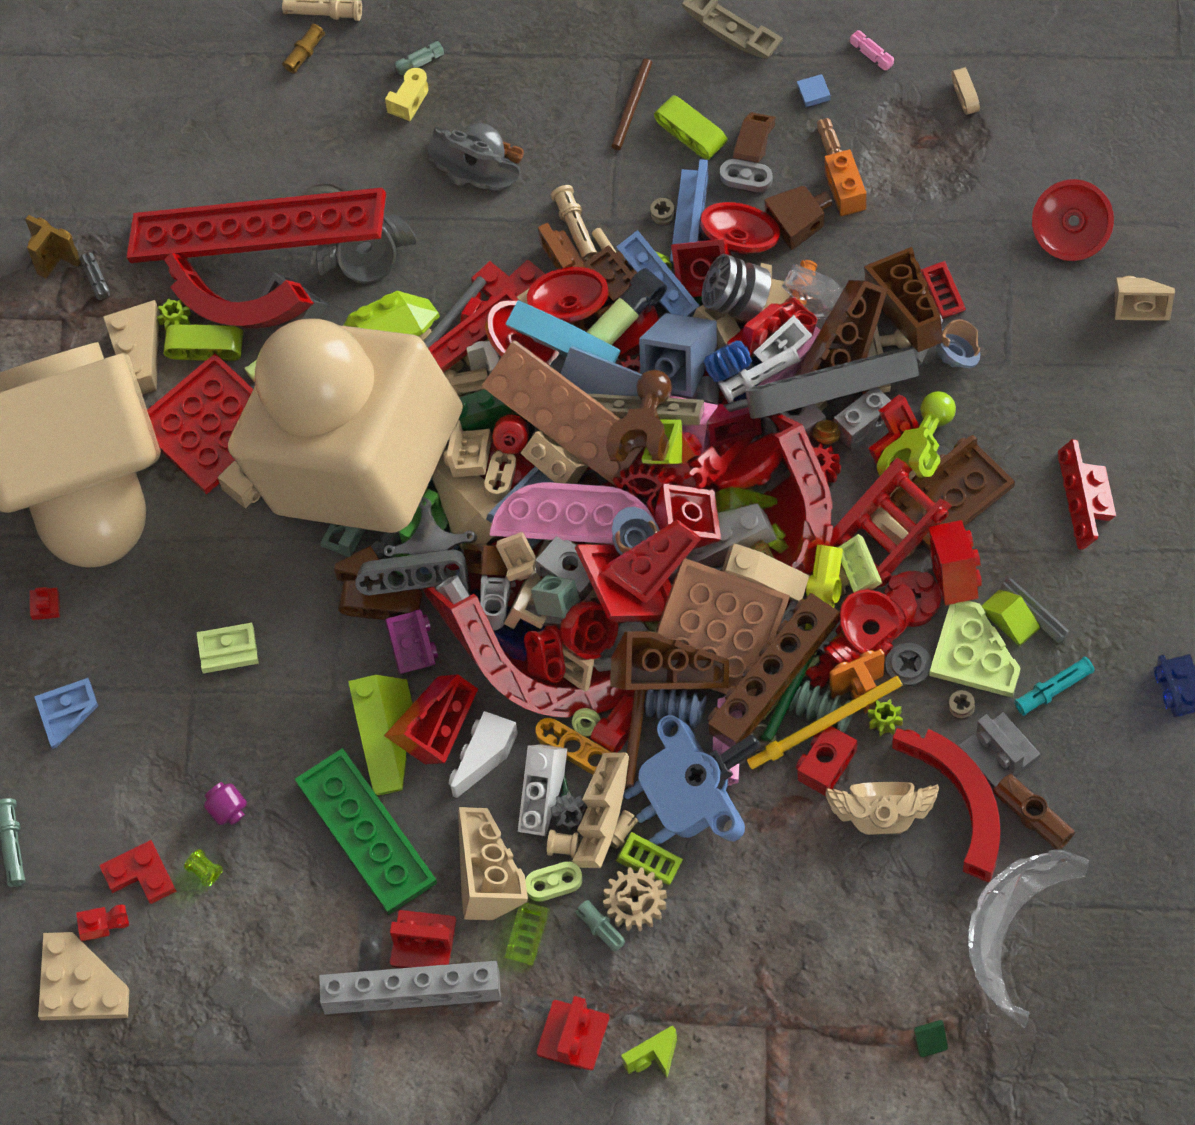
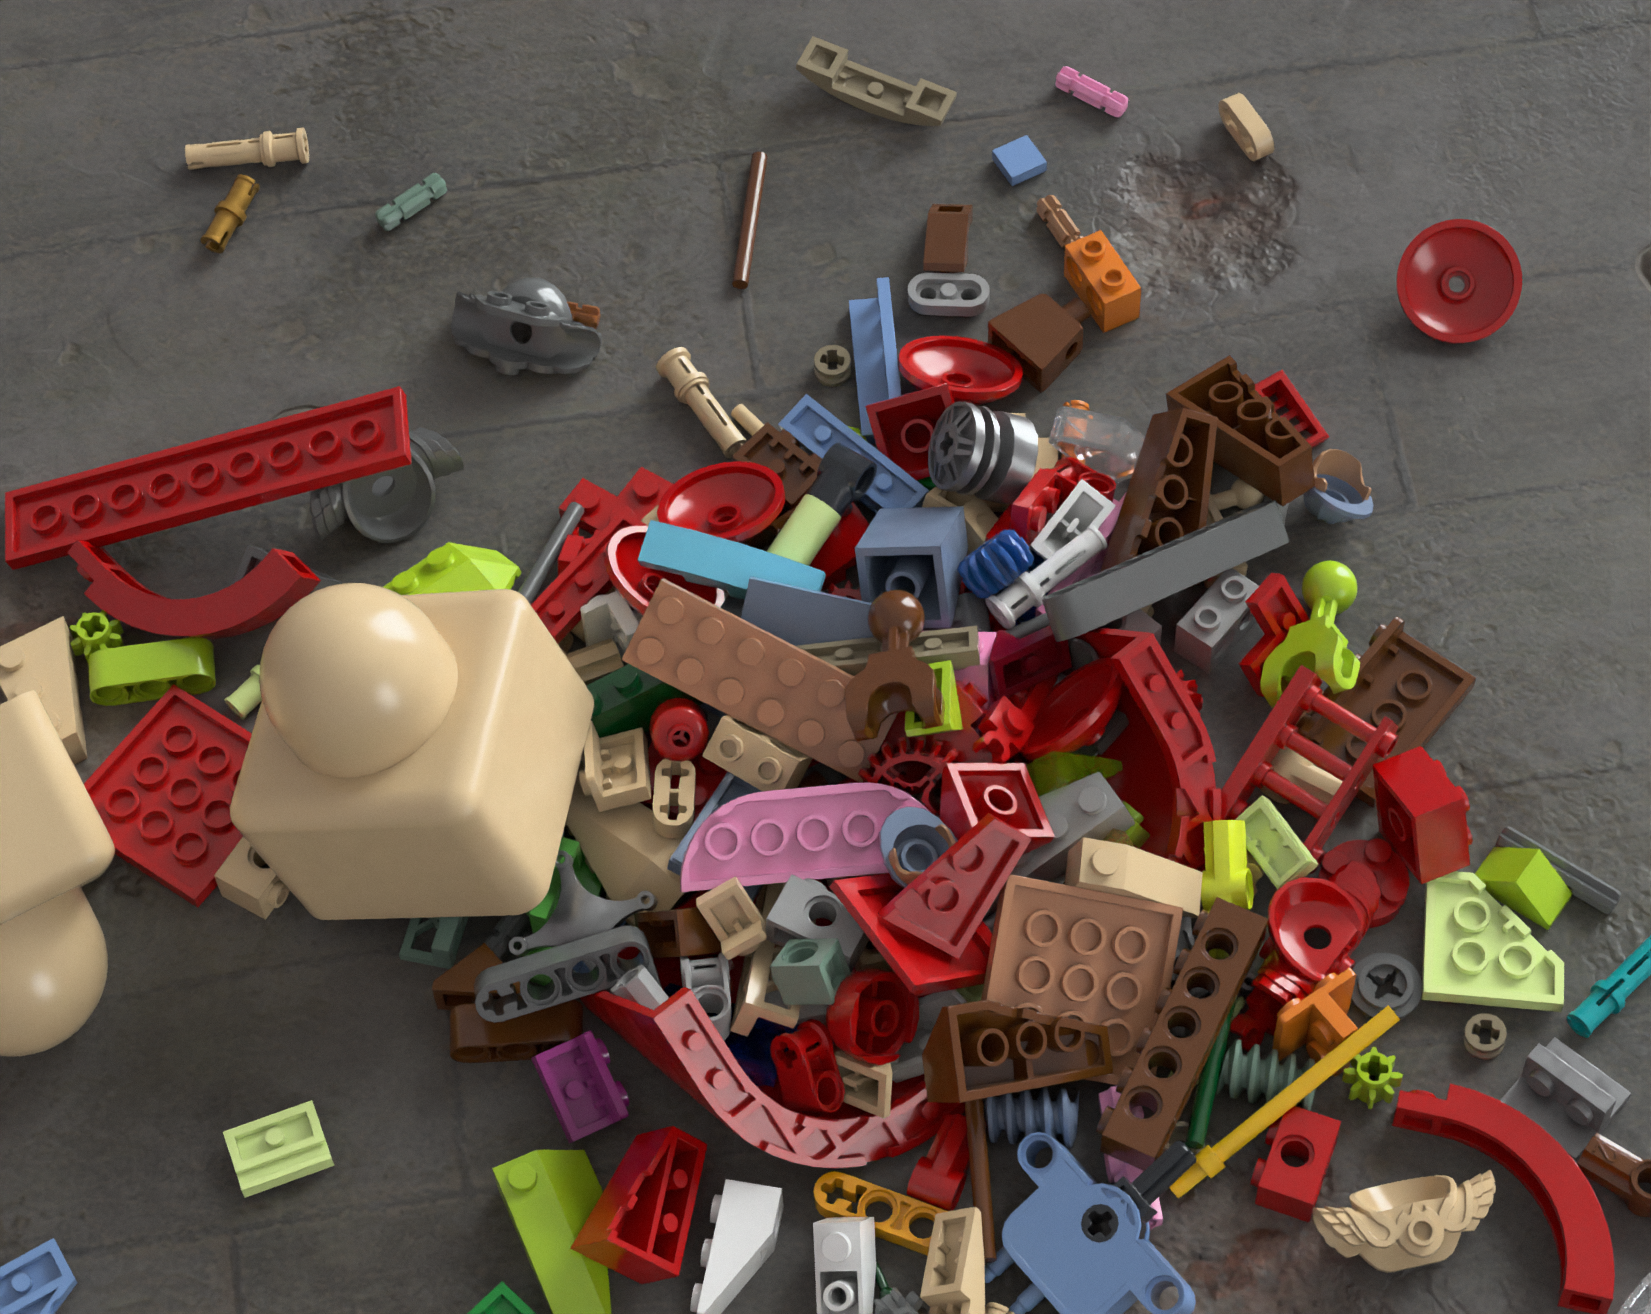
camera: 15 degrees left, 5 degrees down
light yellow leg [385,68,428,121] -> none
dark orange bracket [538,222,584,270] -> none
yellowish green plate [572,708,600,736] -> none
lime beam [654,95,728,160] -> none
pearl gold plate [813,420,841,445] -> none
red bracket [1058,439,1116,550] -> none
tan slope [1114,276,1175,320] -> none

